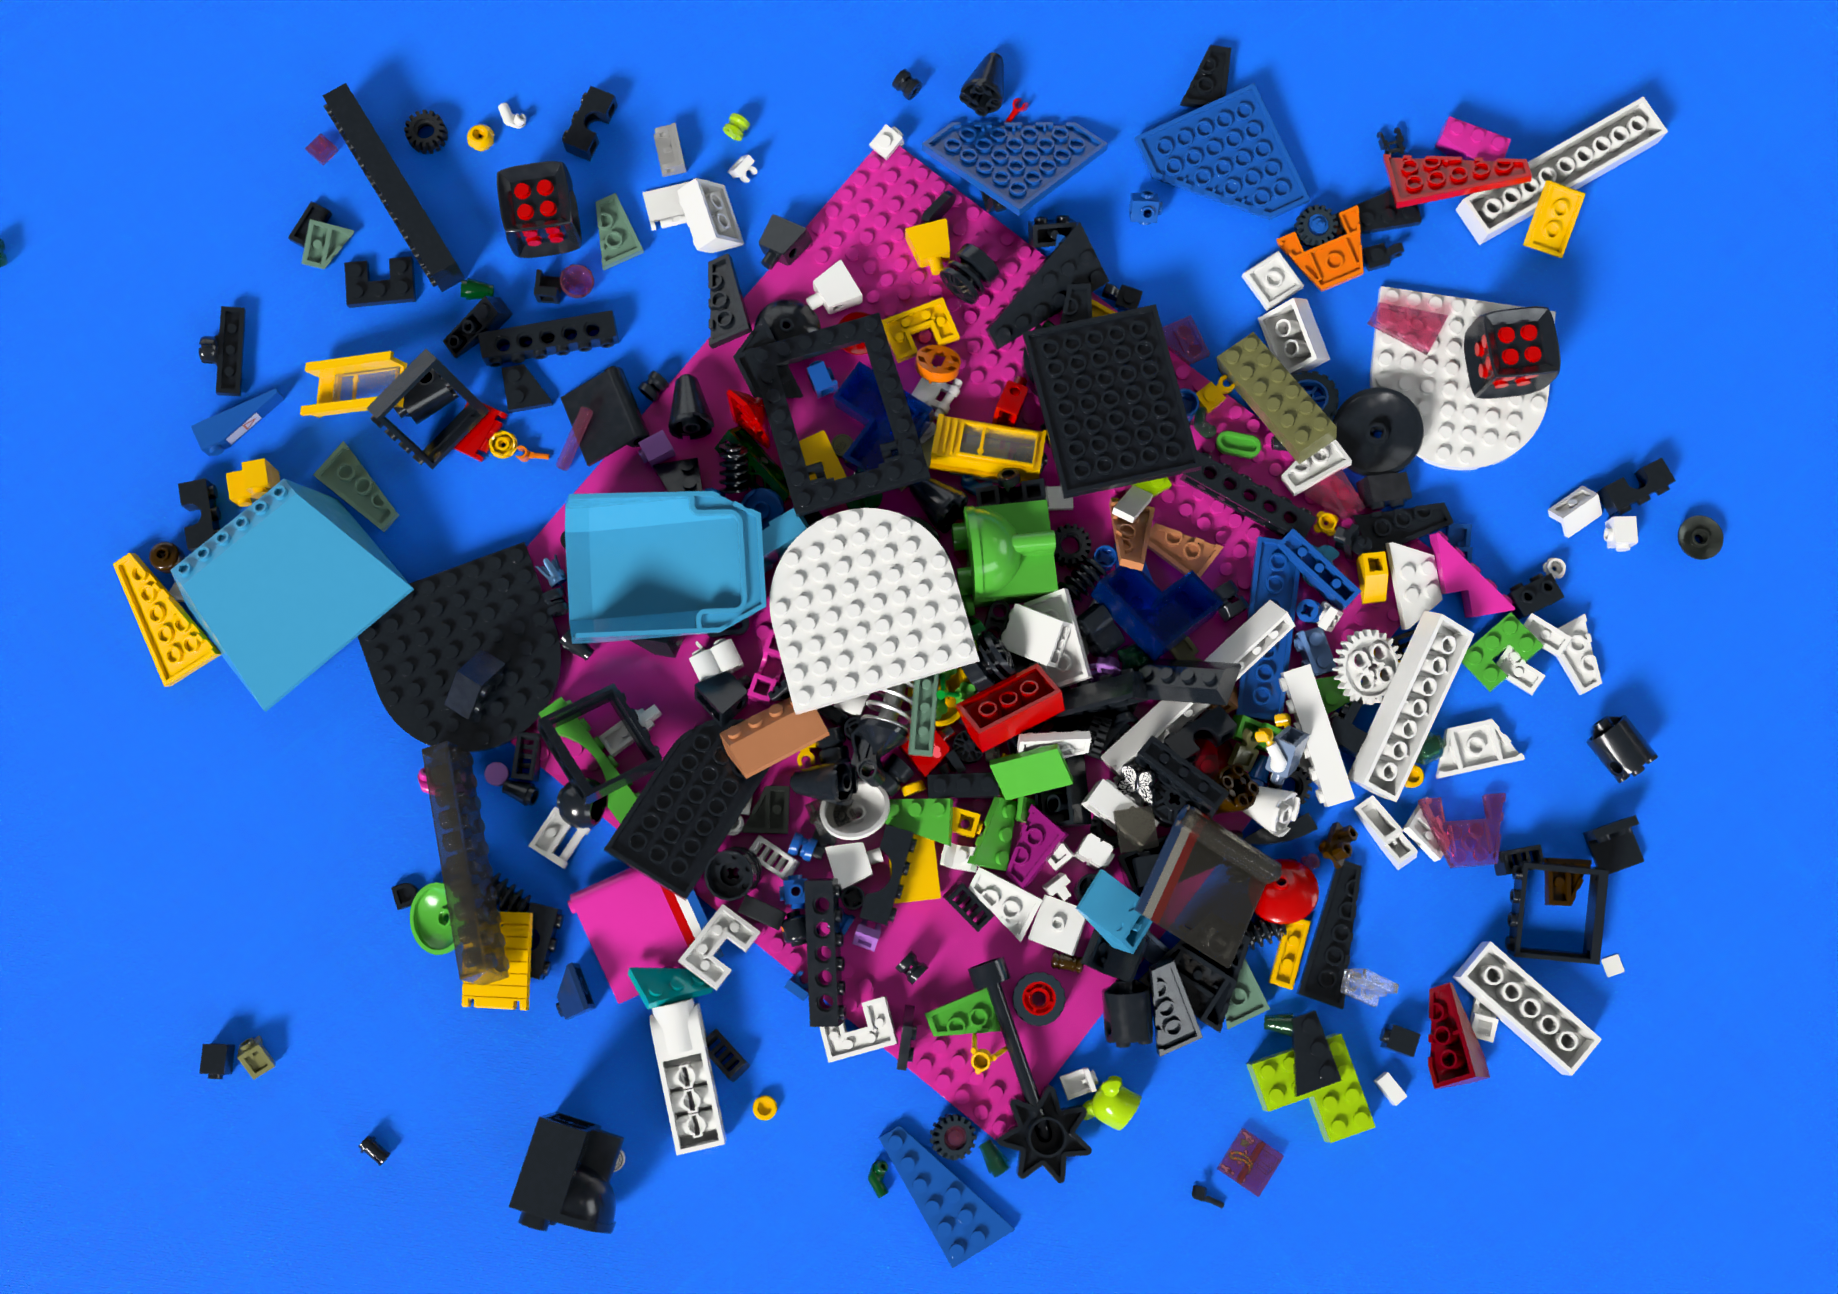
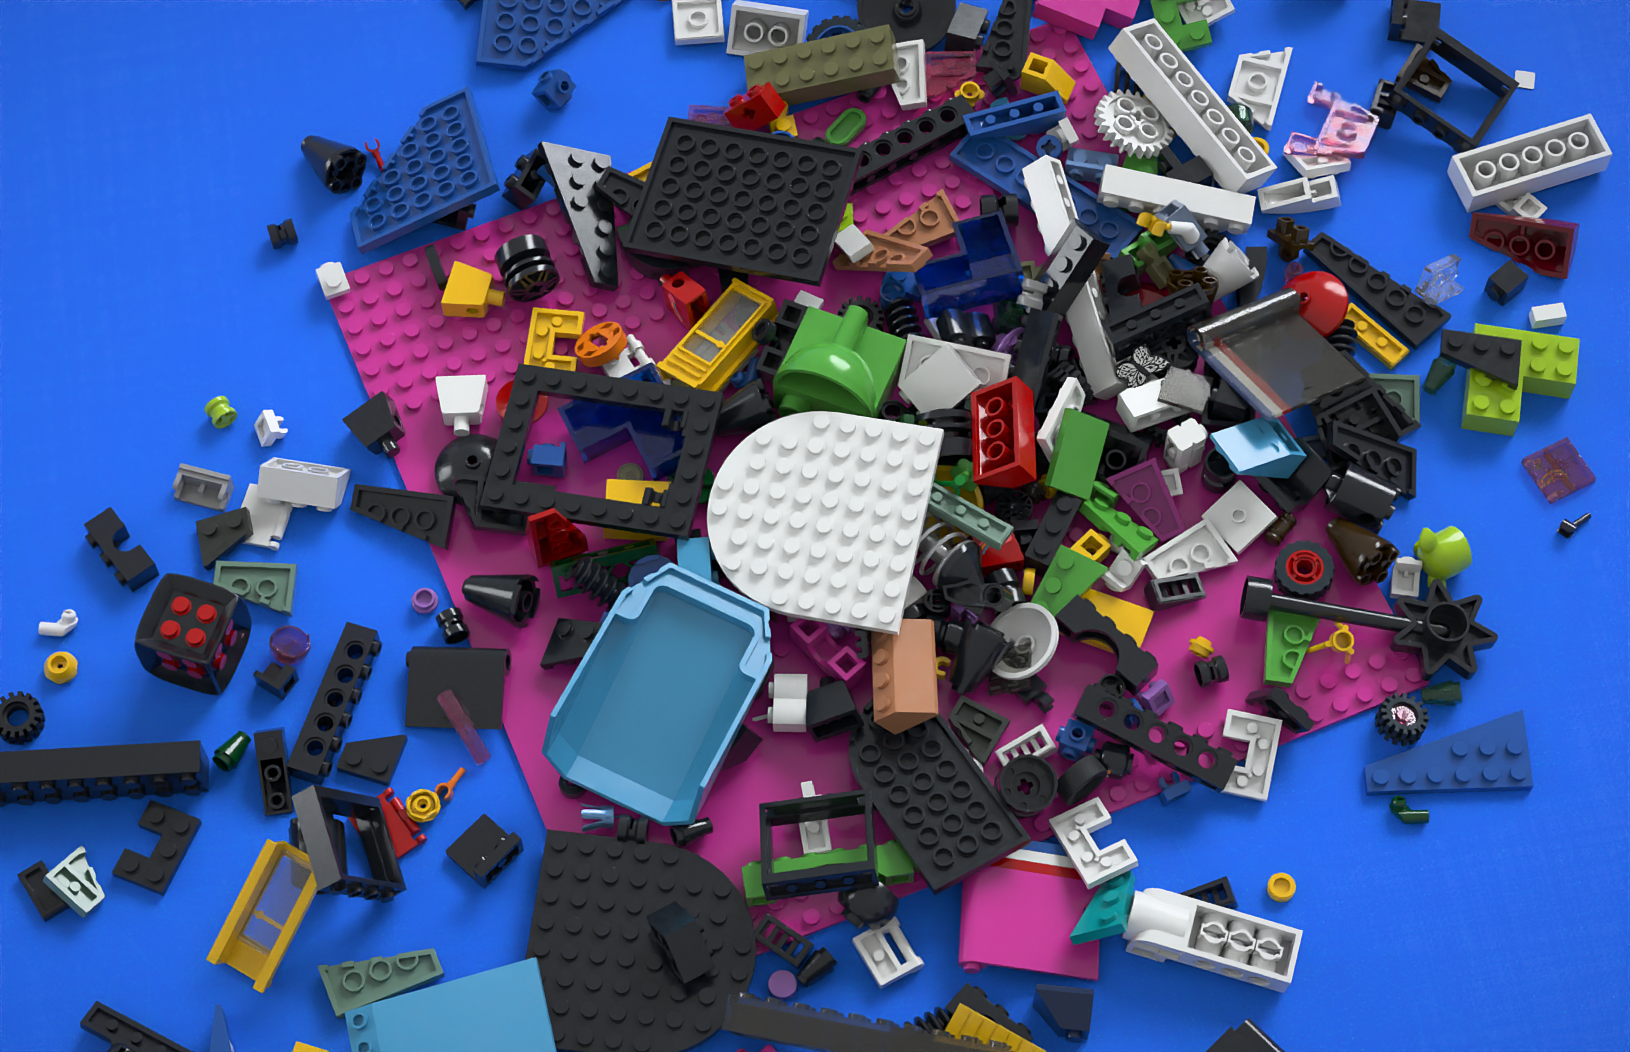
camera: 55 degrees left, 15 degrees down
medium lavender brick [638,430,676,468] -> none
blue wheel [788,832,818,862] -> none
white torso [825,842,884,891] -> none
white tile [1042,872,1072,901] -> none
black plate [1102,283,1143,311] -> none
white wing [1385,542,1443,630] -> none
none -> pearl dark grey wing [196,507,254,571]
none -> medium lavender plate [411,588,439,614]
none -> black bracket [446,814,524,889]
none -> red brick [723,82,787,131]
none -> light grey wheel [1016,278,1049,310]
none -> yellow plate [1188,636,1215,659]
none -> dark brown cone [1325,517,1400,586]

